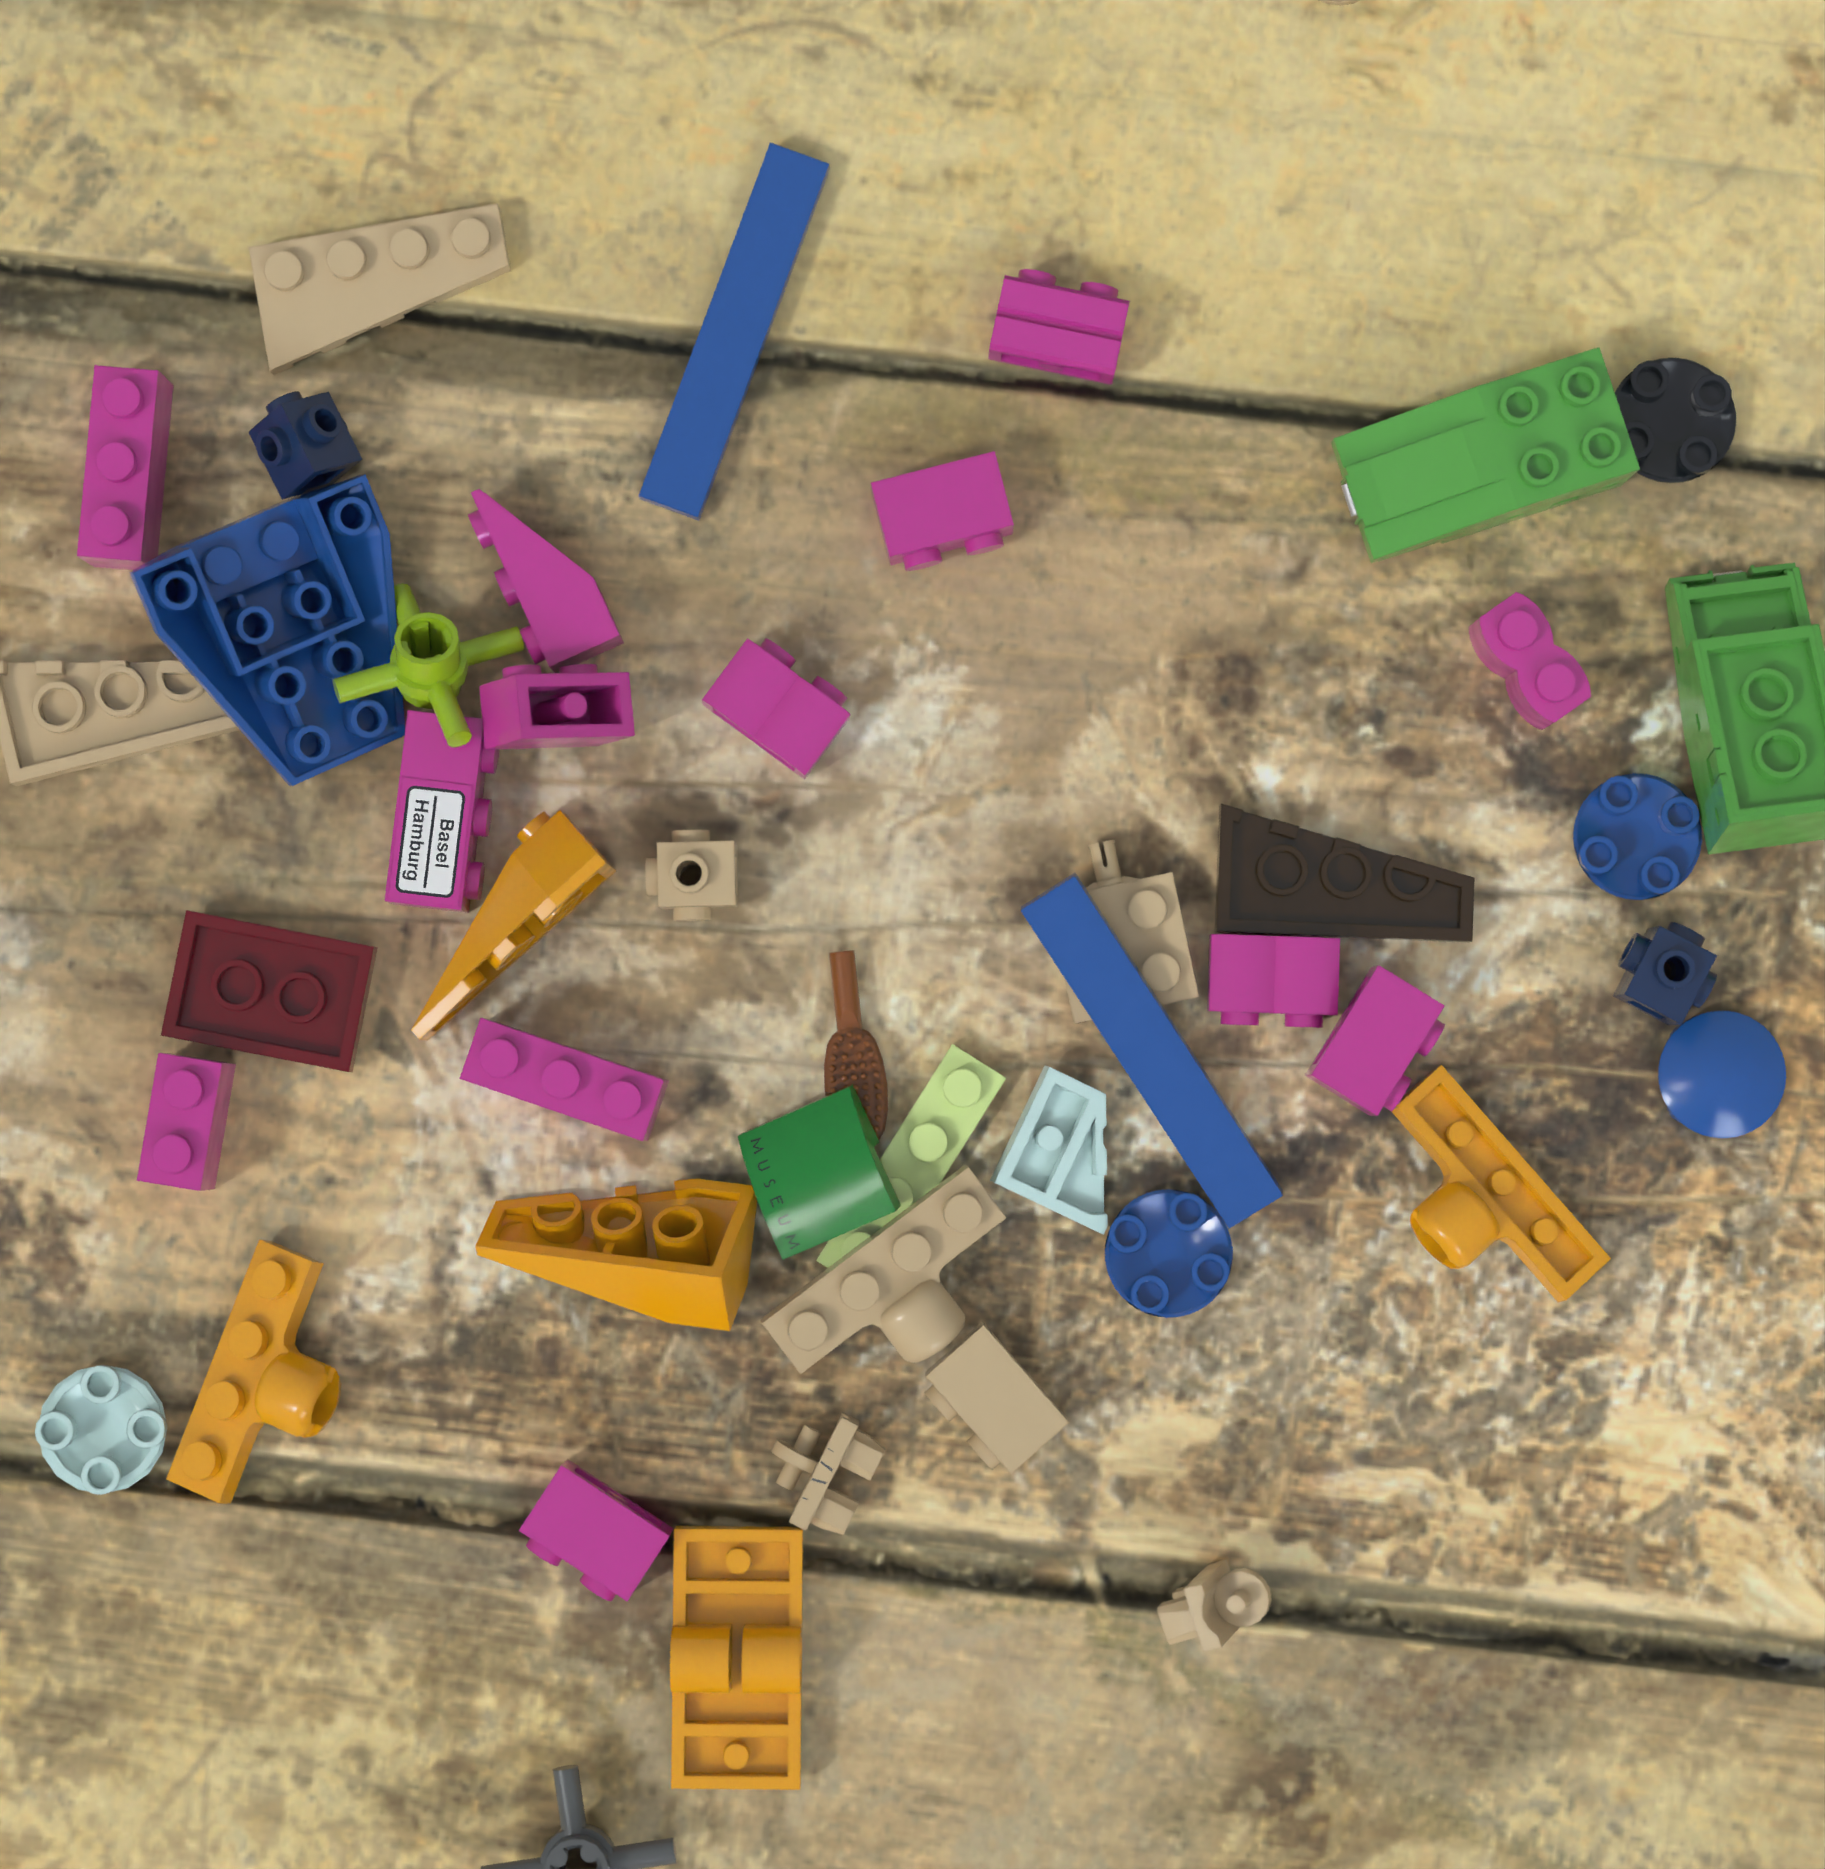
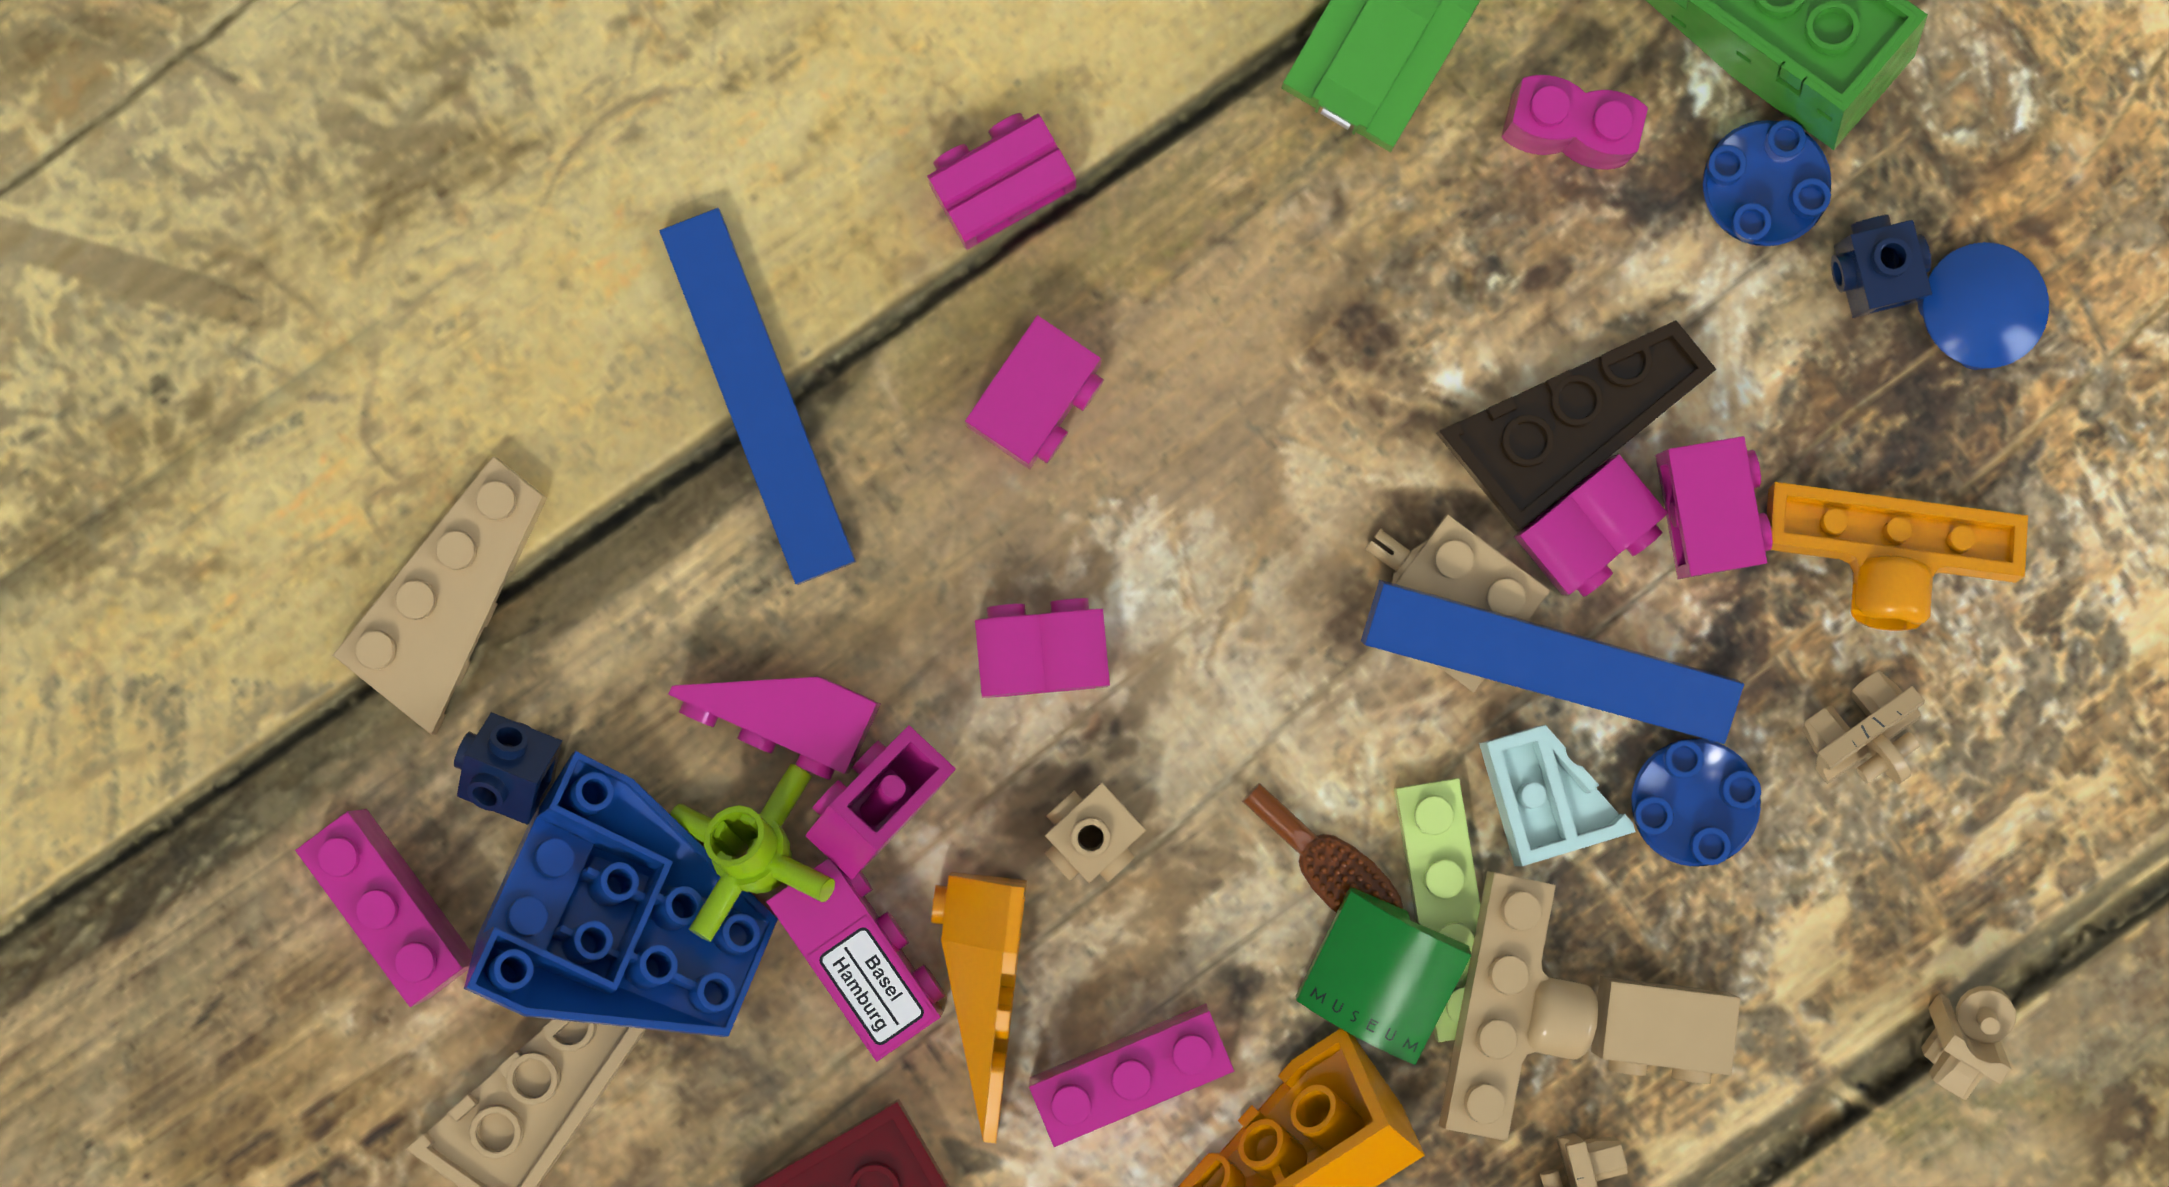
camera: 45 degrees left, 0 degrees up
none -> tan hips [1803,670,1925,784]

